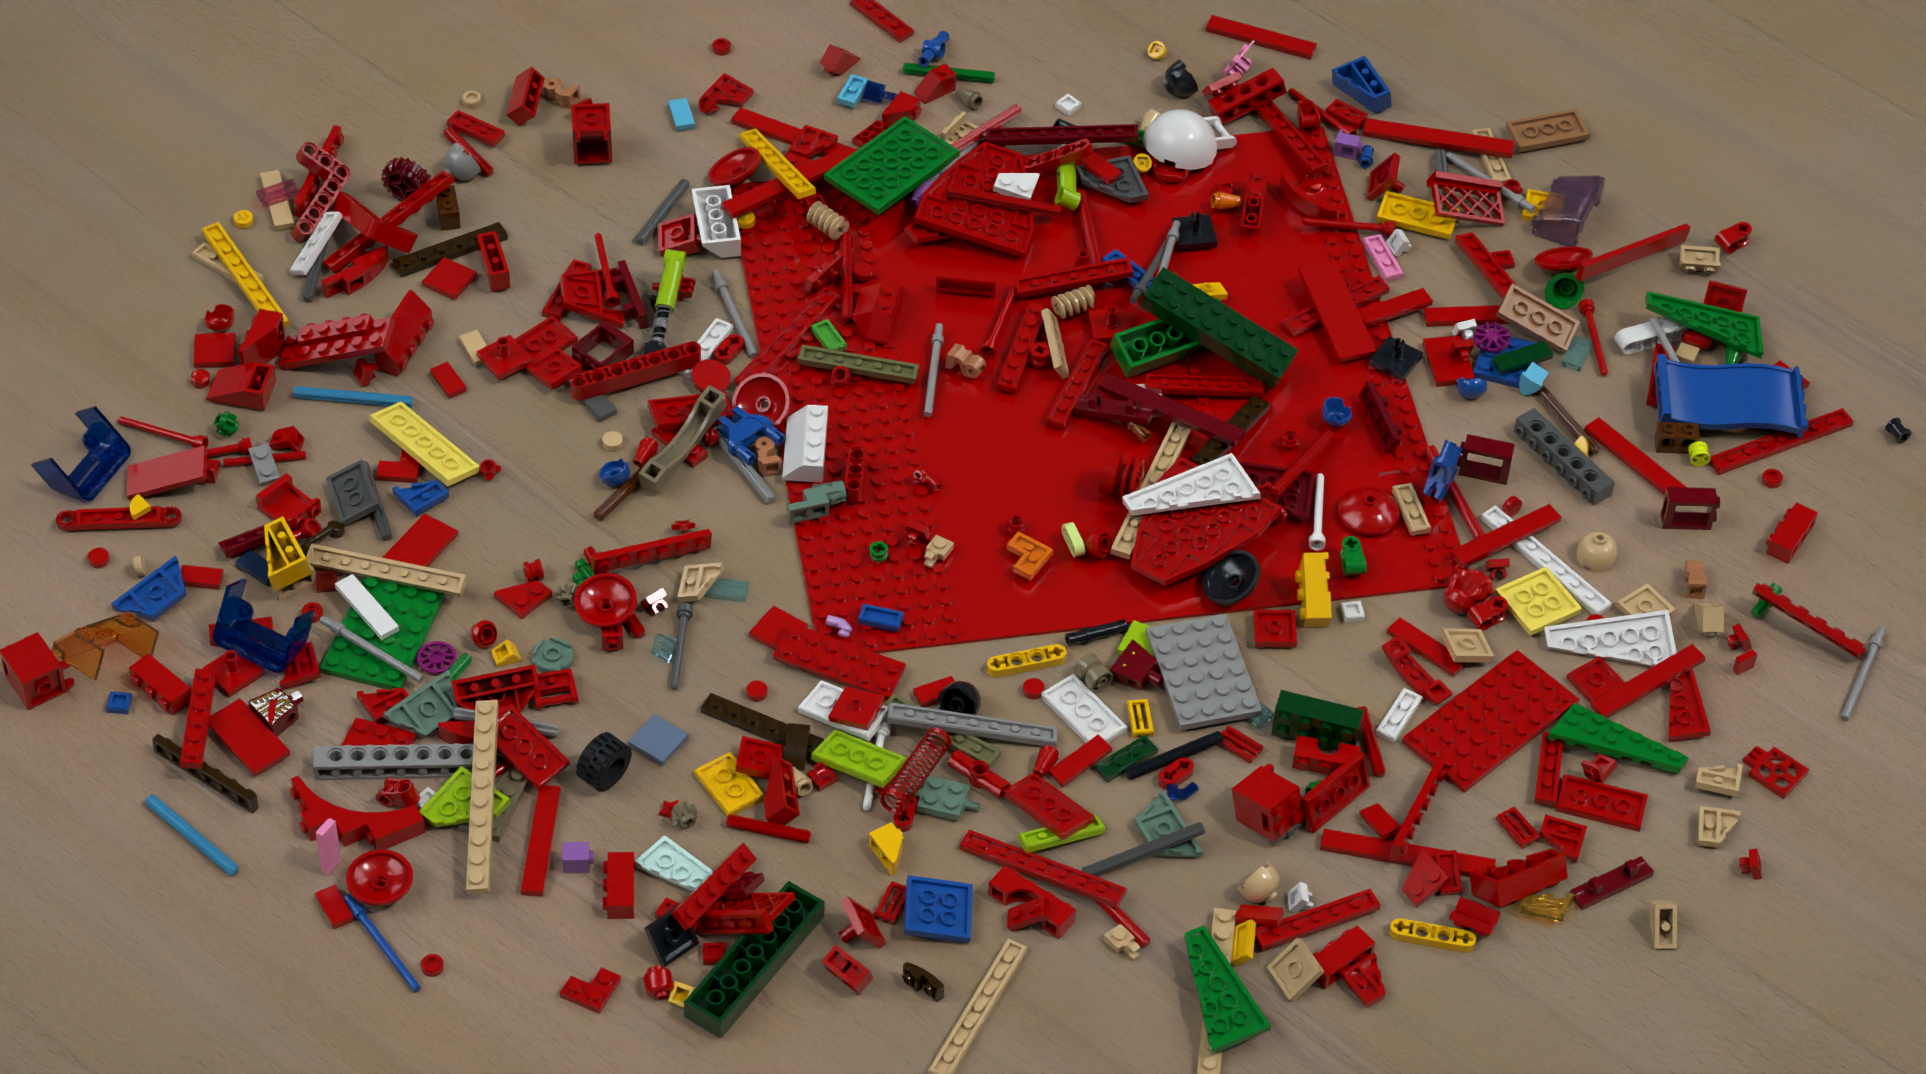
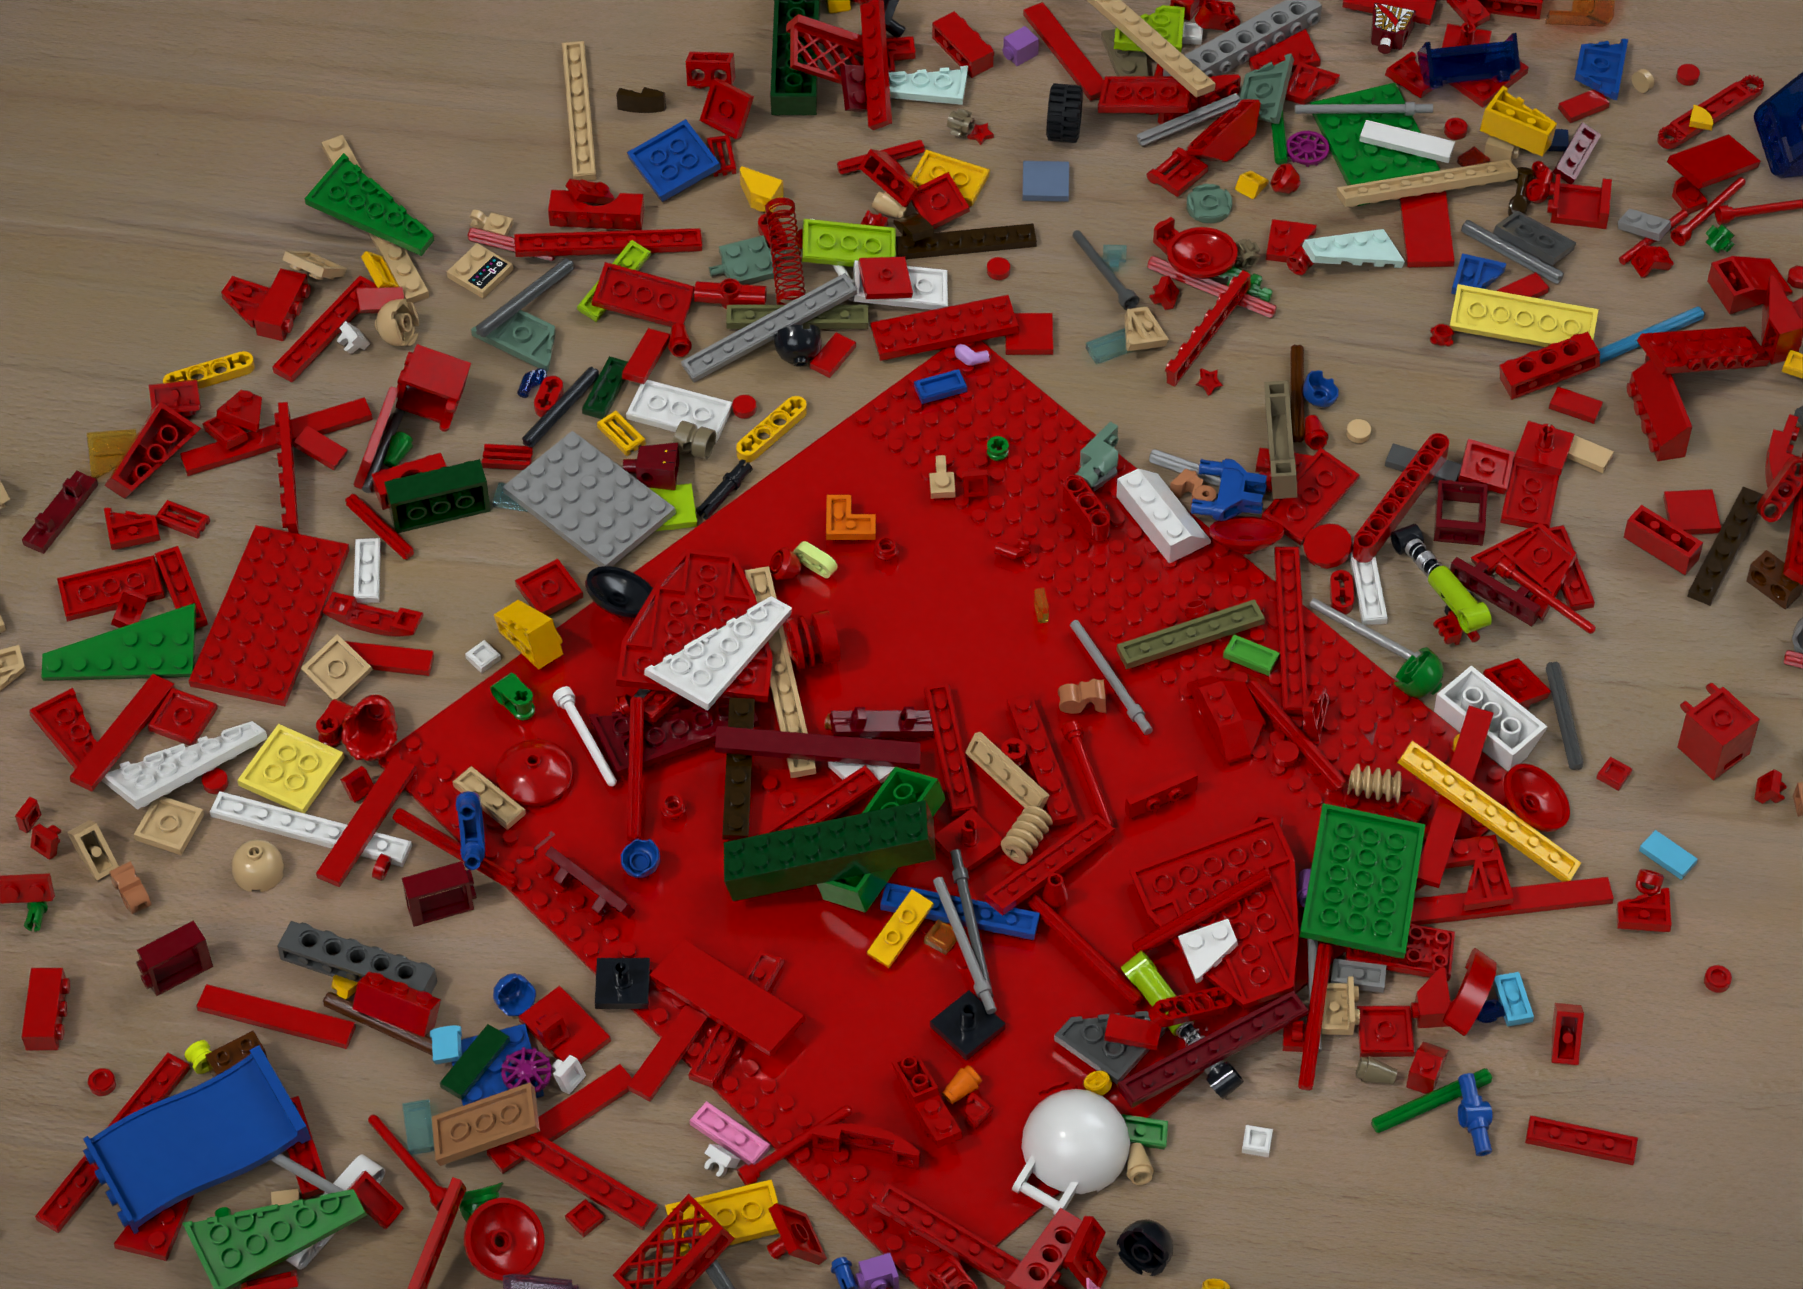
camera: 150 degrees right, 5 degrees up
none -> red tile [347,1171,404,1229]
none -> red brick [352,971,441,1037]
none -> tan plate [447,243,513,299]
none -> tile [1034,588,1049,623]
none -> light aqua wing [1302,229,1405,268]
none -> red tile [1357,1006,1414,1057]
none -> green cylinder [1394,647,1444,698]
none -> red slope [1443,948,1497,1036]
none -> red brick [1499,331,1600,400]
none -> red tile [1596,756,1632,791]

